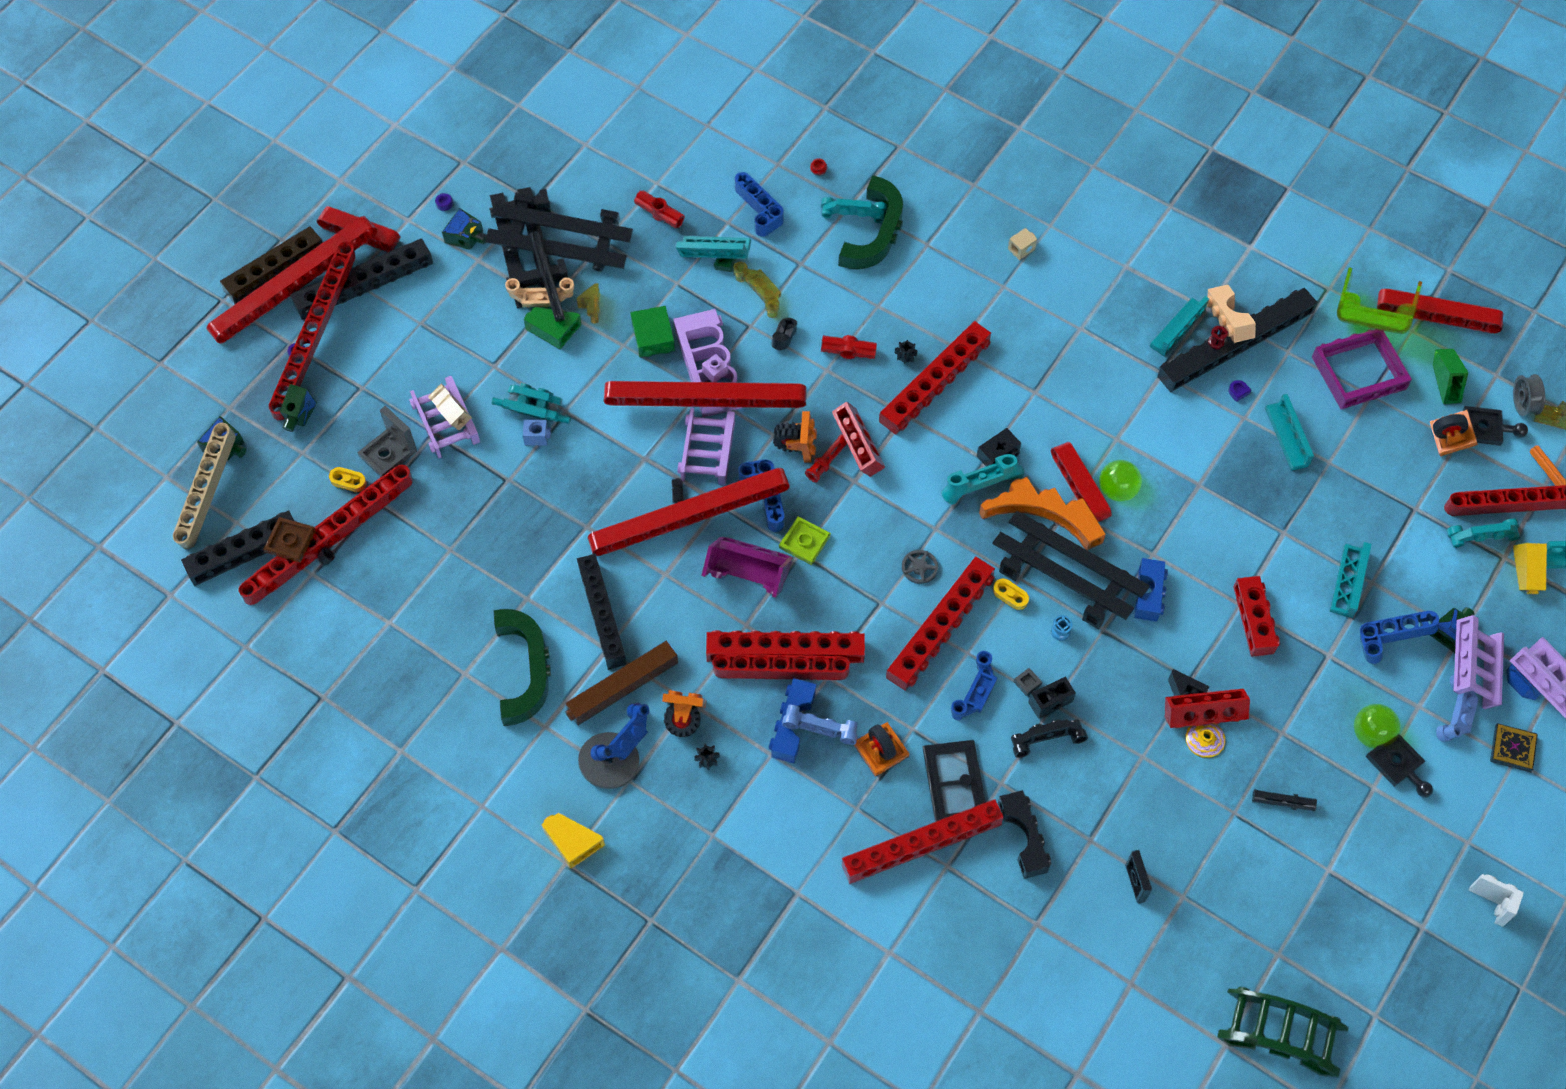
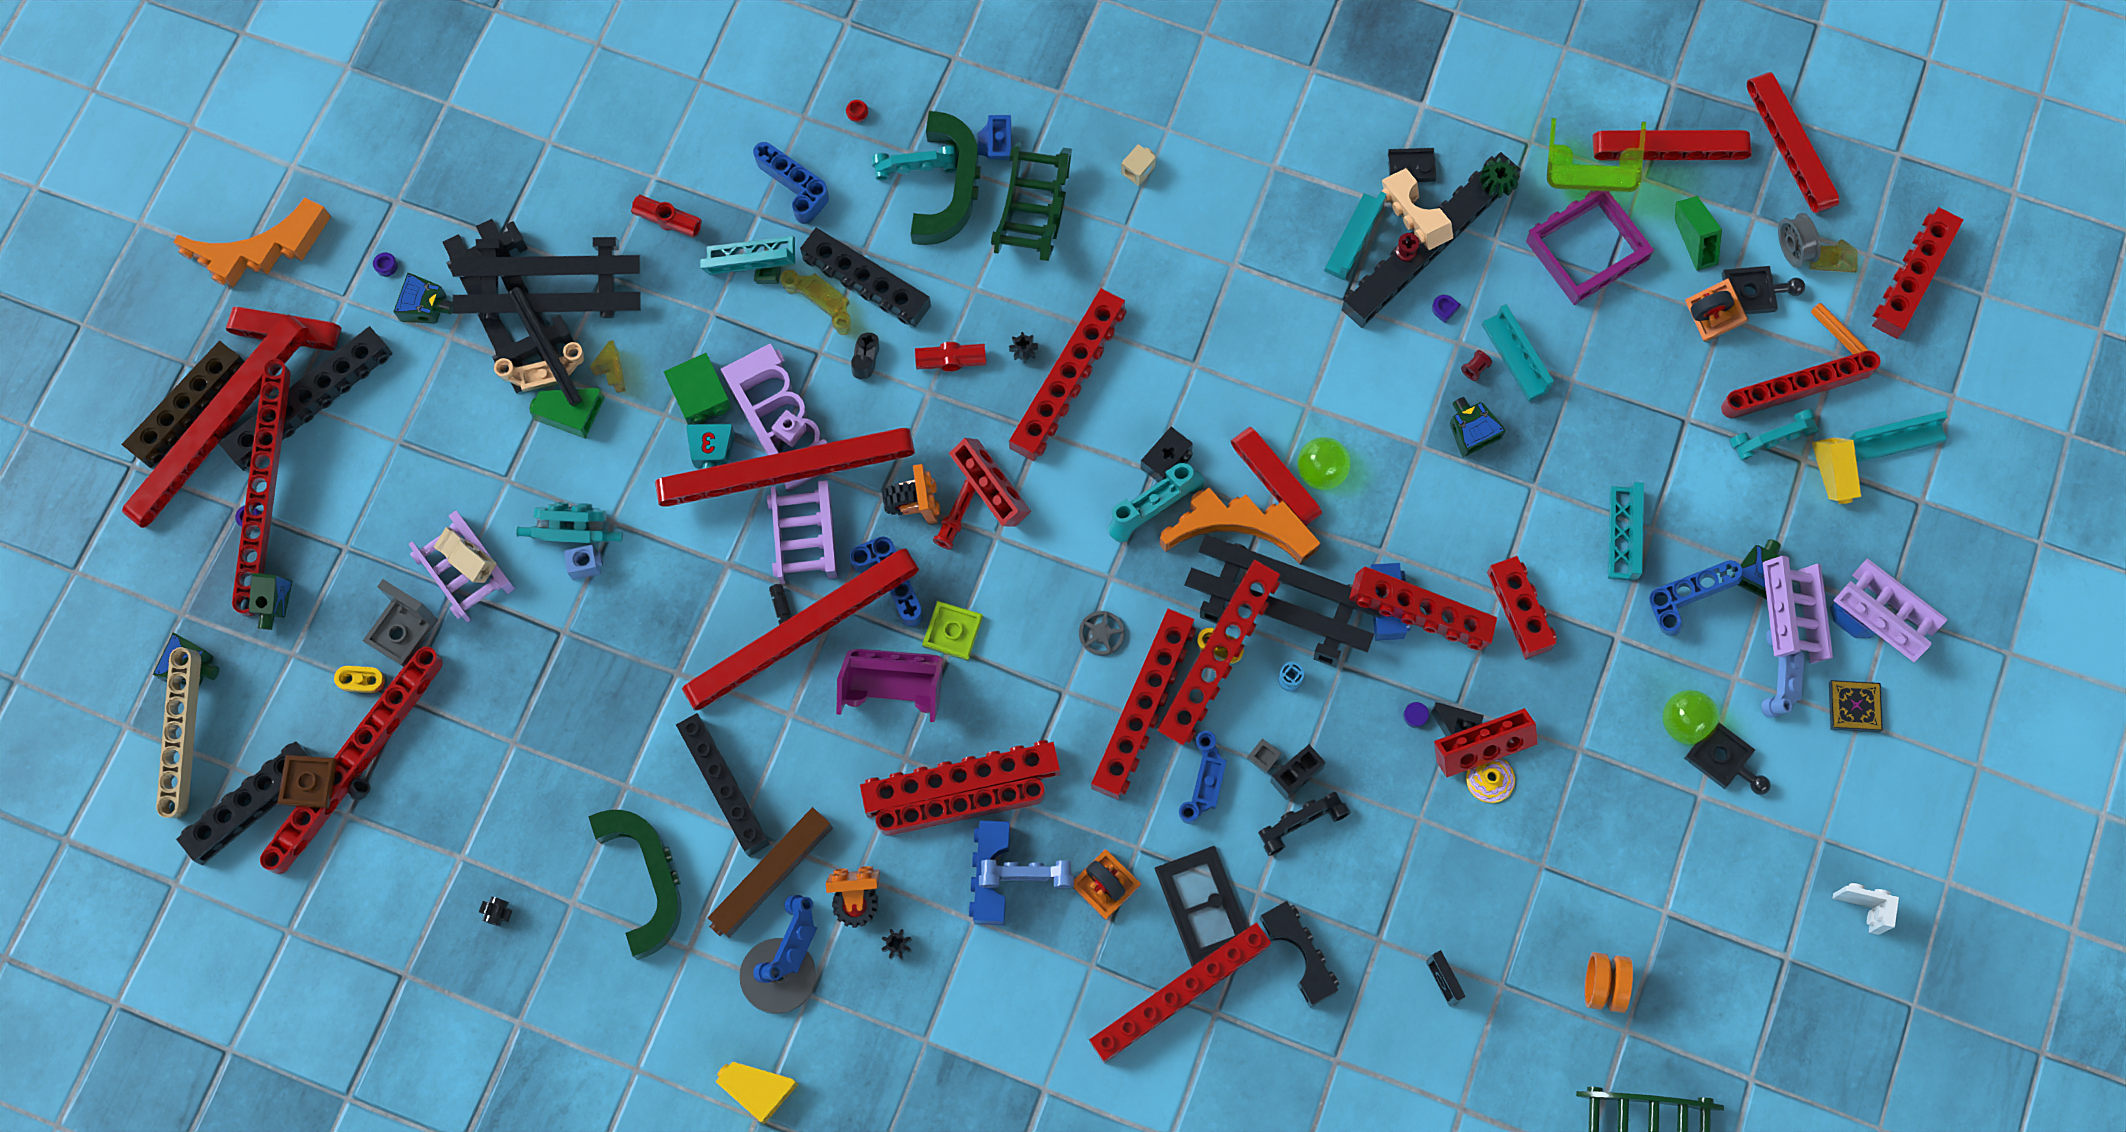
camera: 10 degrees left, 10 degrees up
black pin [1252,789,1317,812] -> none
none -> orange arch [173,198,331,287]
none -> black gear [479,896,512,927]
none -> teal torso [686,424,735,469]
none -> black brick [800,227,931,327]
none -> blue slope [978,115,1012,160]
none -> dark green fence [991,141,1072,261]
none -> red brick [1156,560,1281,746]
none -> red brick [1349,566,1498,650]
none -> black plate [1387,148,1436,182]
none -> dark purple tile [1403,702,1429,728]
none -> torso [1450,397,1506,458]
none -> dark red bush [1461,350,1492,381]
none -> dark green gear [1479,157,1520,199]
none -> orange wheel [1584,952,1633,1013]
none -> red beam [1747,72,1839,213]

